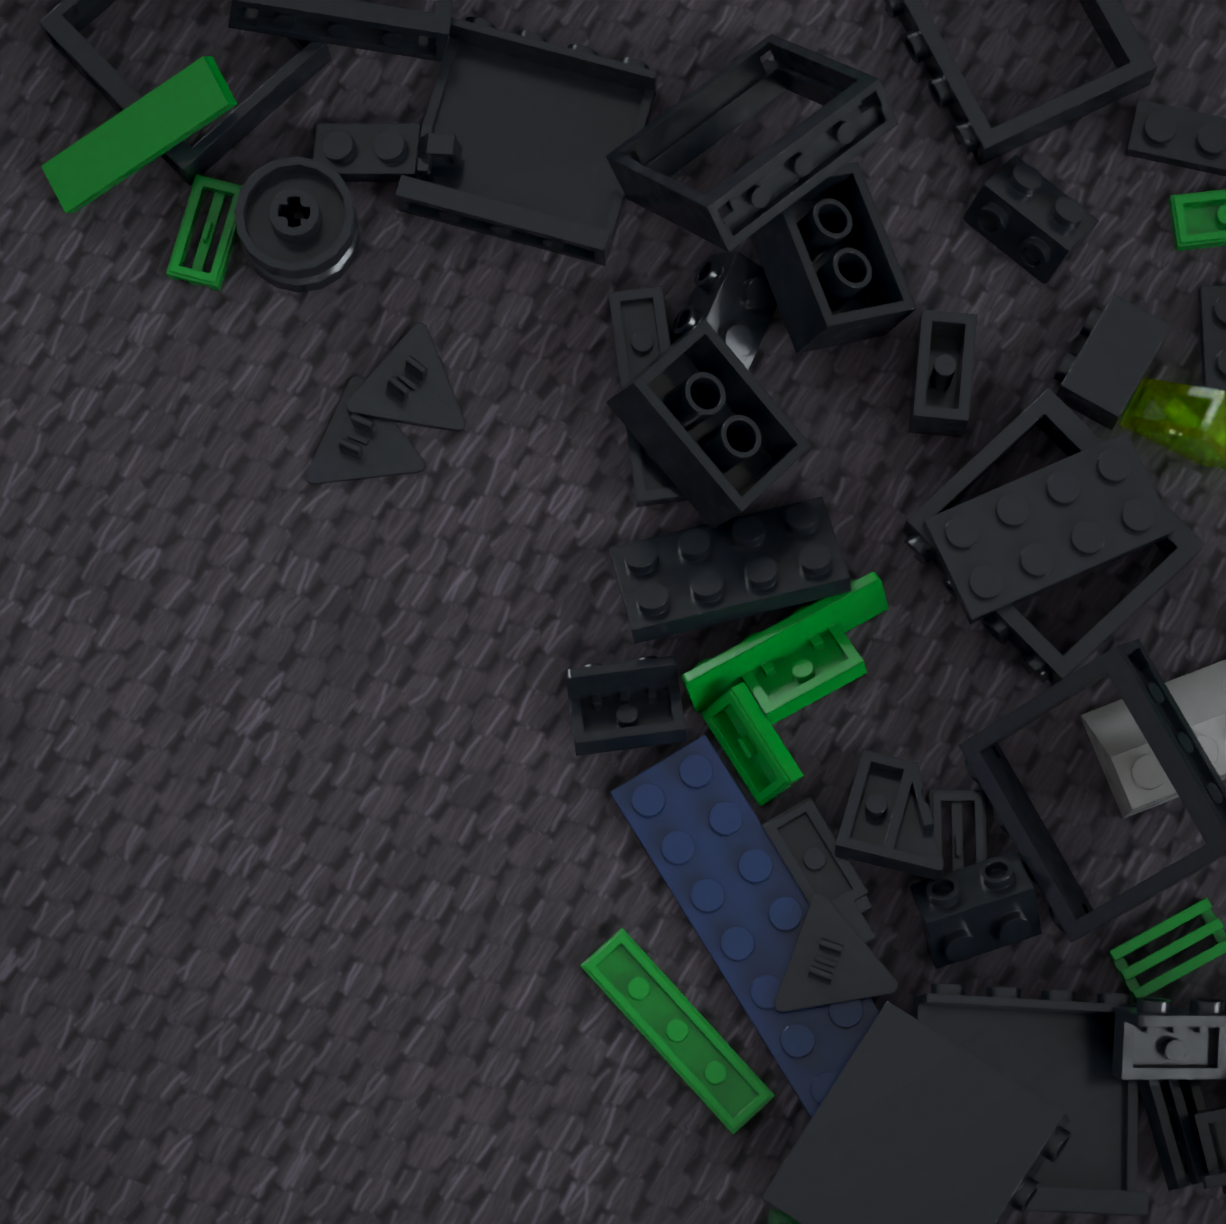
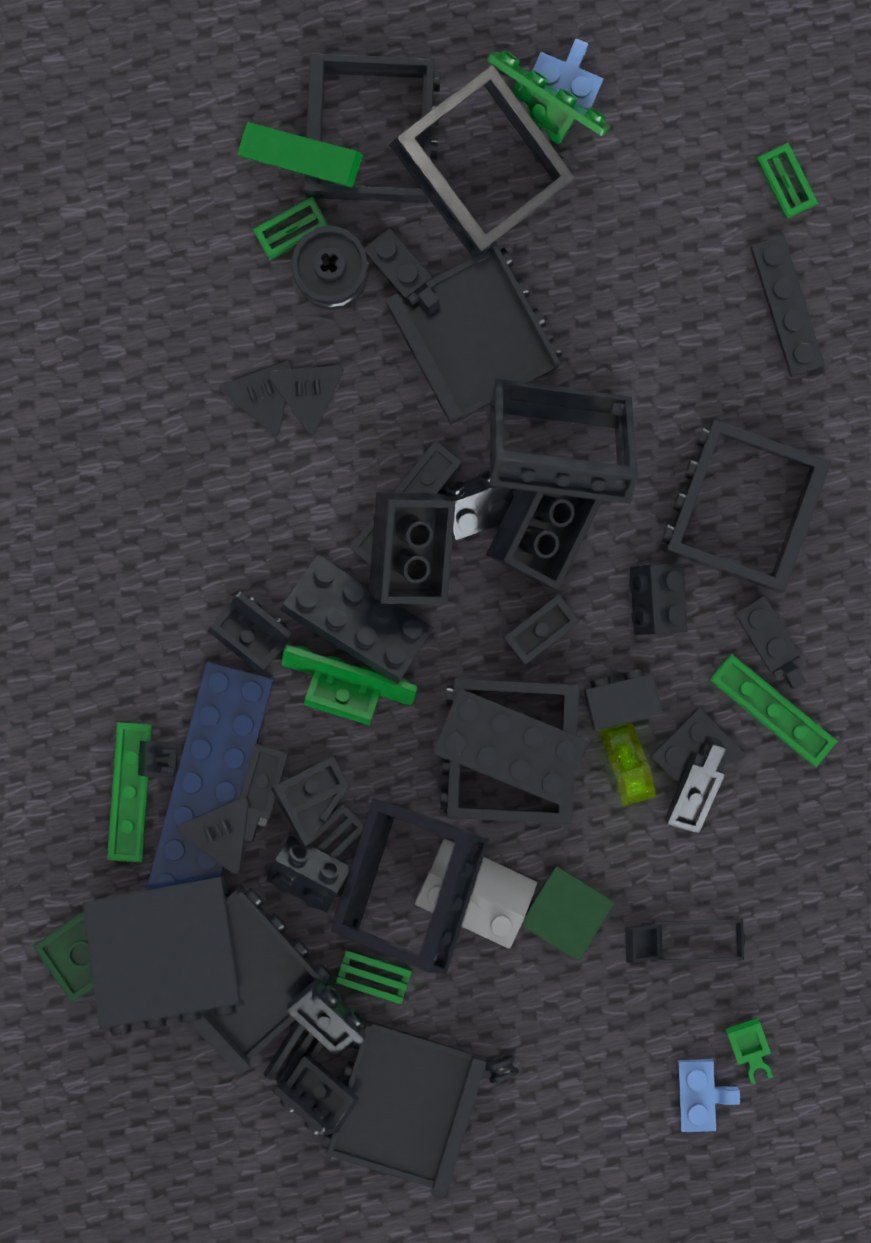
camera: 40 degrees right, 10 degrees up
green tile [700,682,804,807] -> none
none -> black tile [138,741,177,777]

